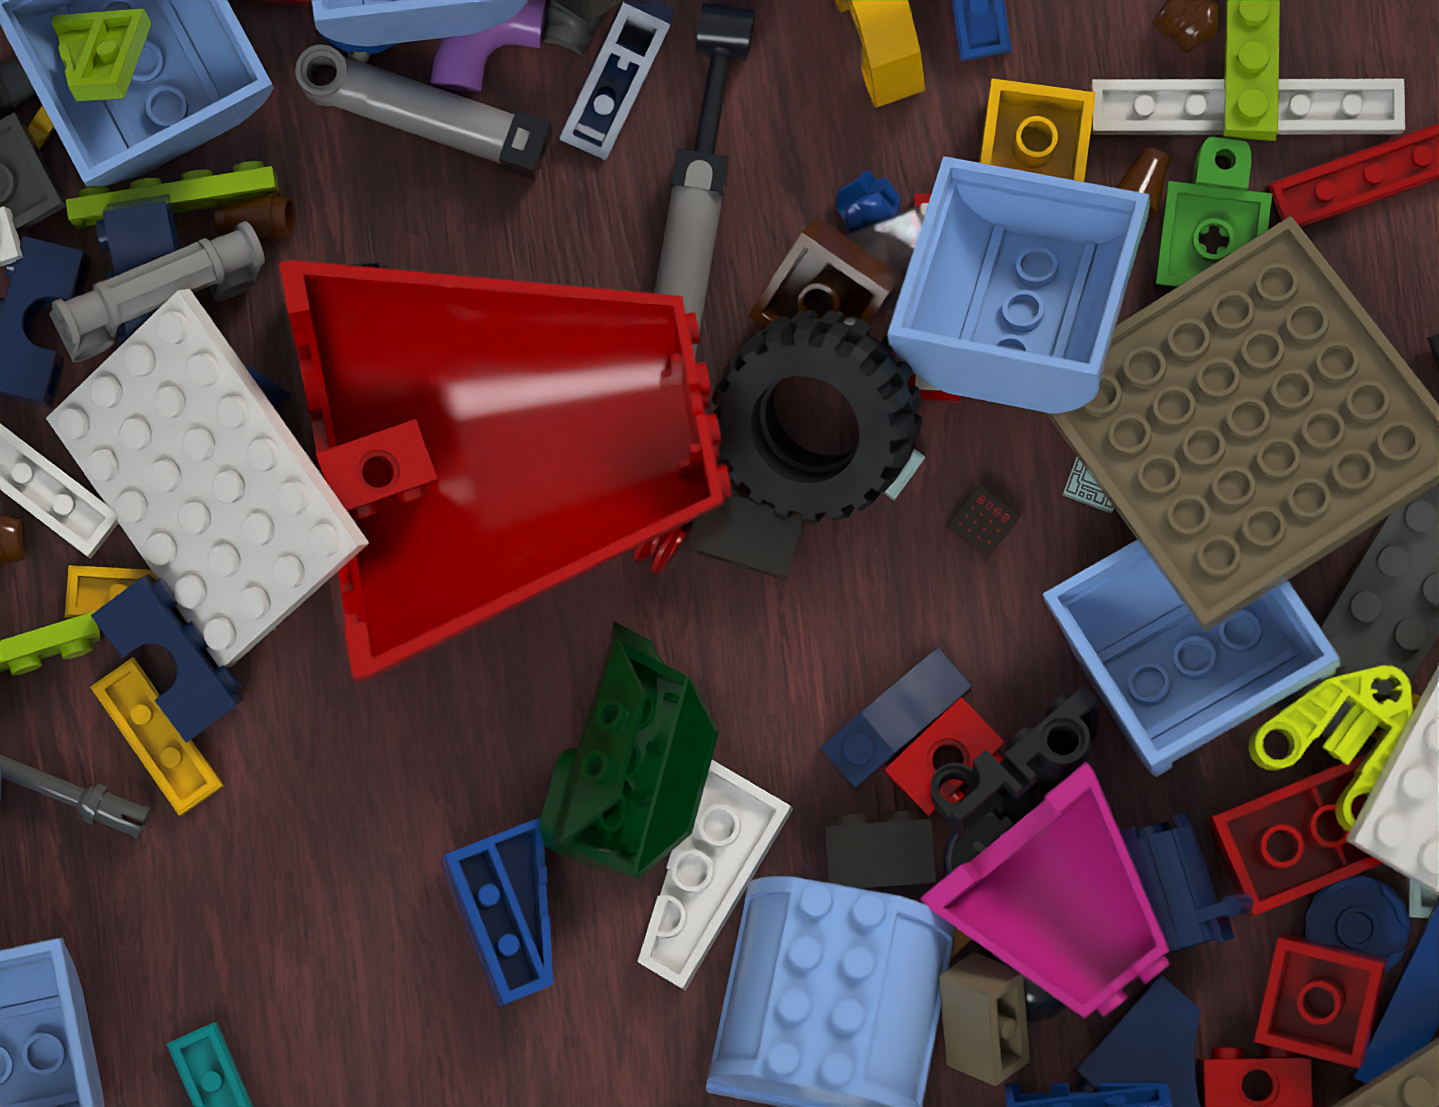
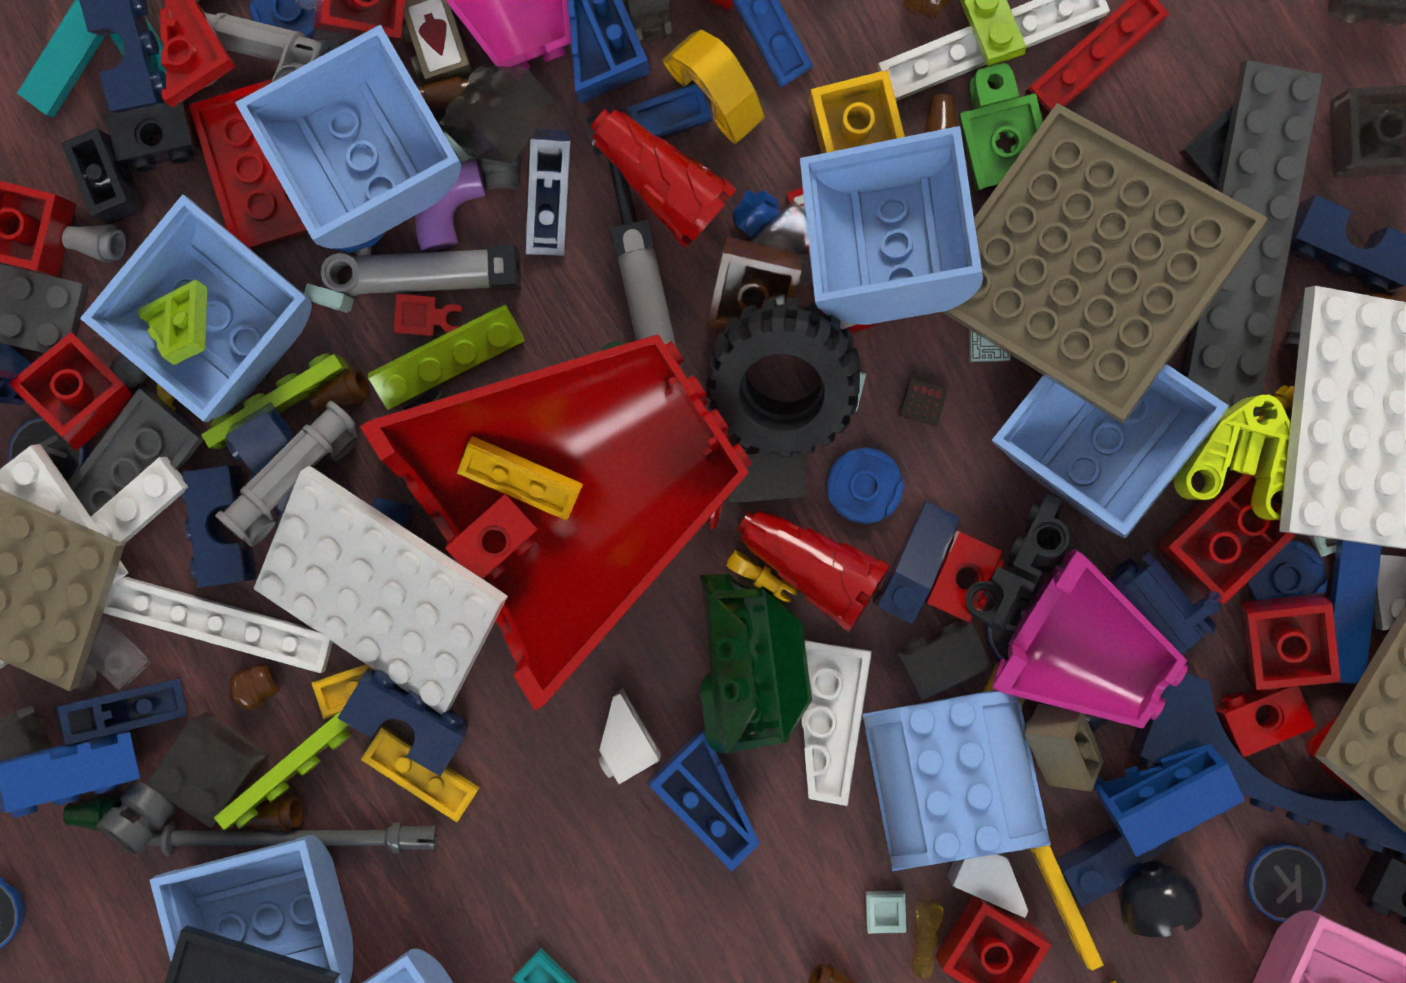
camera: 25 degrees left, 5 degrees up
none -> light aqua tile [304,283,354,313]
none -> lime plate [368,304,525,410]
none -> red plate [393,294,463,337]
none -> yellow tile [457,436,583,521]
none -> red cone [590,109,737,249]
none -> white slope [598,688,661,784]
none -> blue tile [627,83,712,139]
none -> yellow piece [726,549,797,602]
none -> red cone [737,510,890,632]
none -> blue tile [826,447,904,524]

